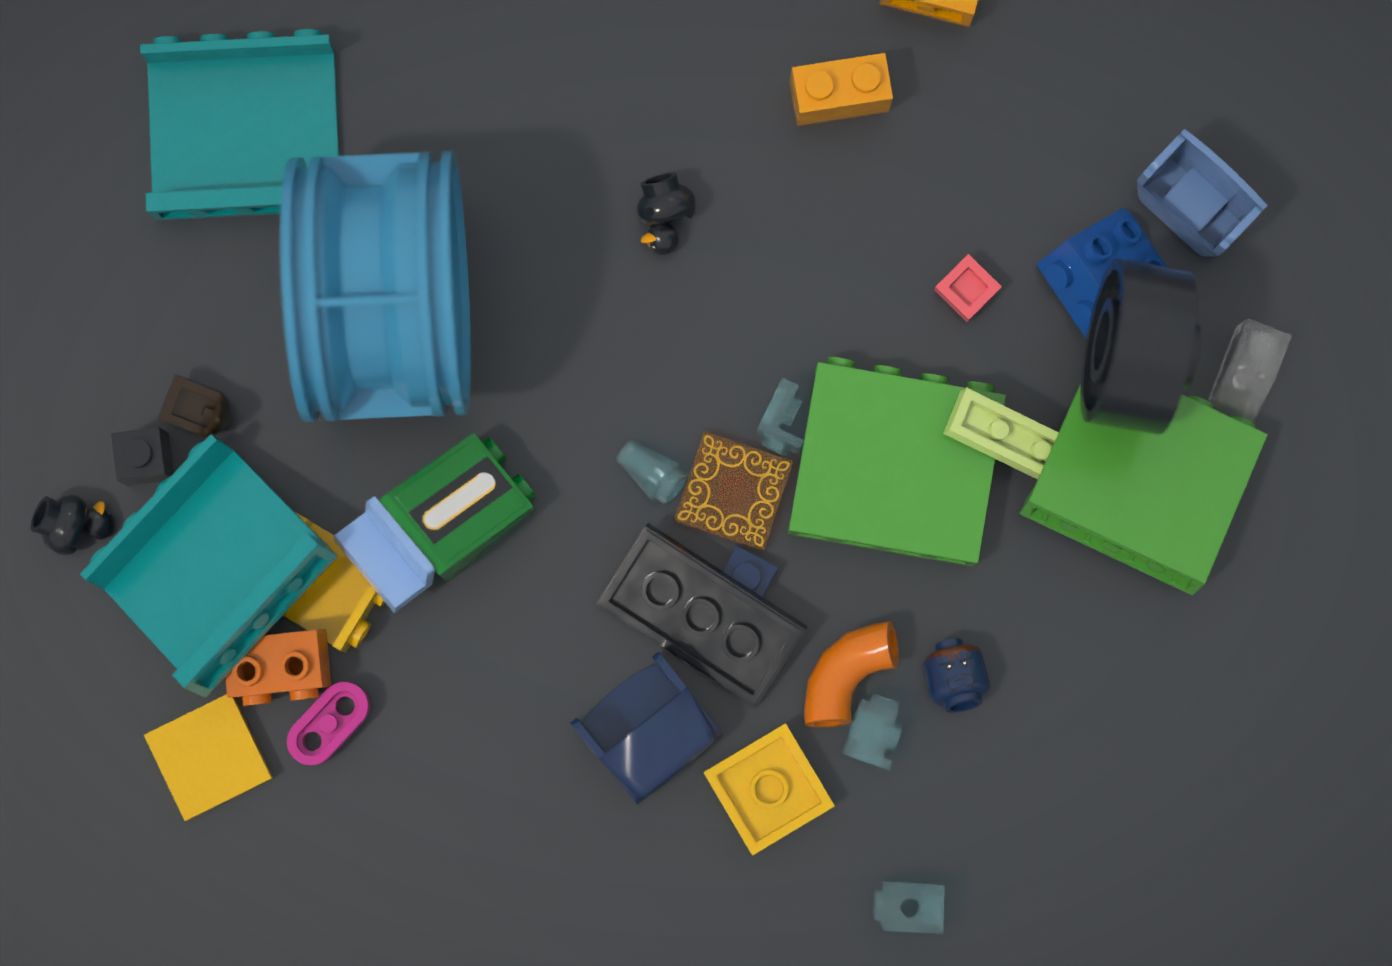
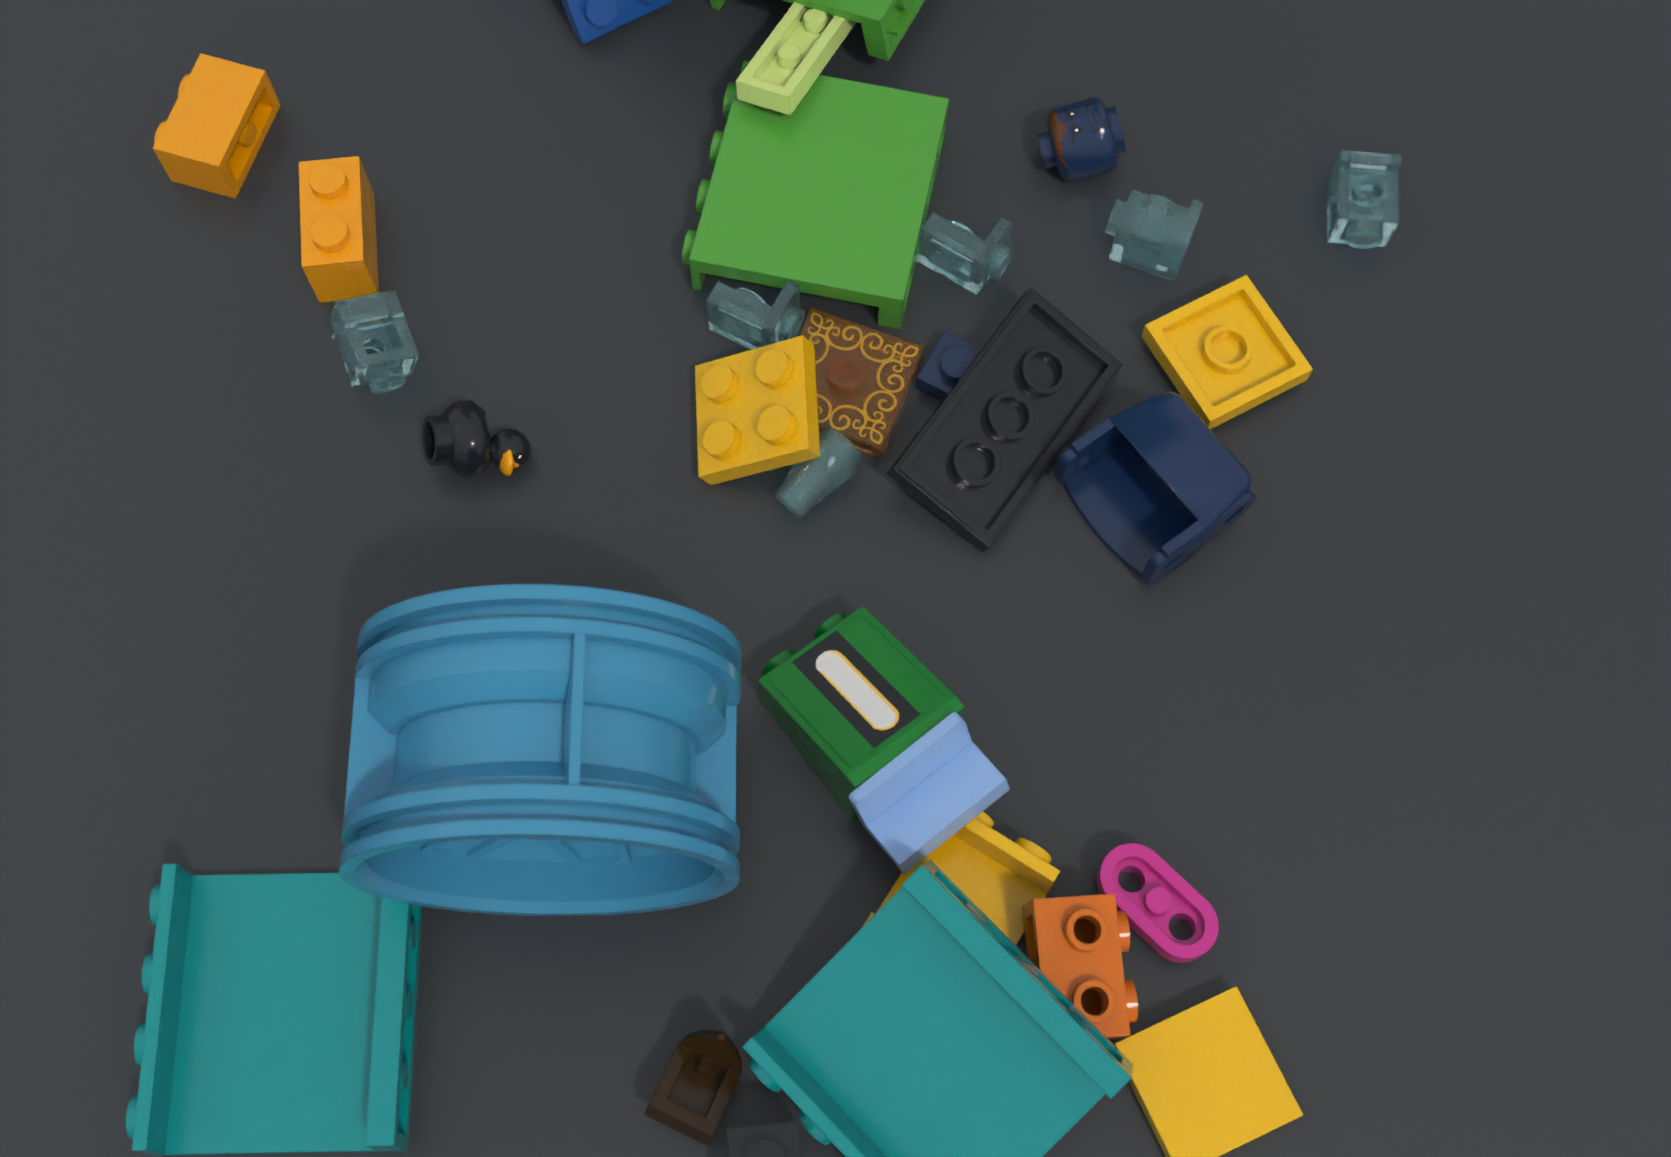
camera: 85 degrees left, 15 degrees down
orange cylinder [804,622,899,728] -> none
coral plate [934,254,1002,322] -> none
none -> clear light blue brick [328,290,419,394]
none -> yellow plate [695,335,820,485]
none -> clear light blue bracket [917,212,1015,295]

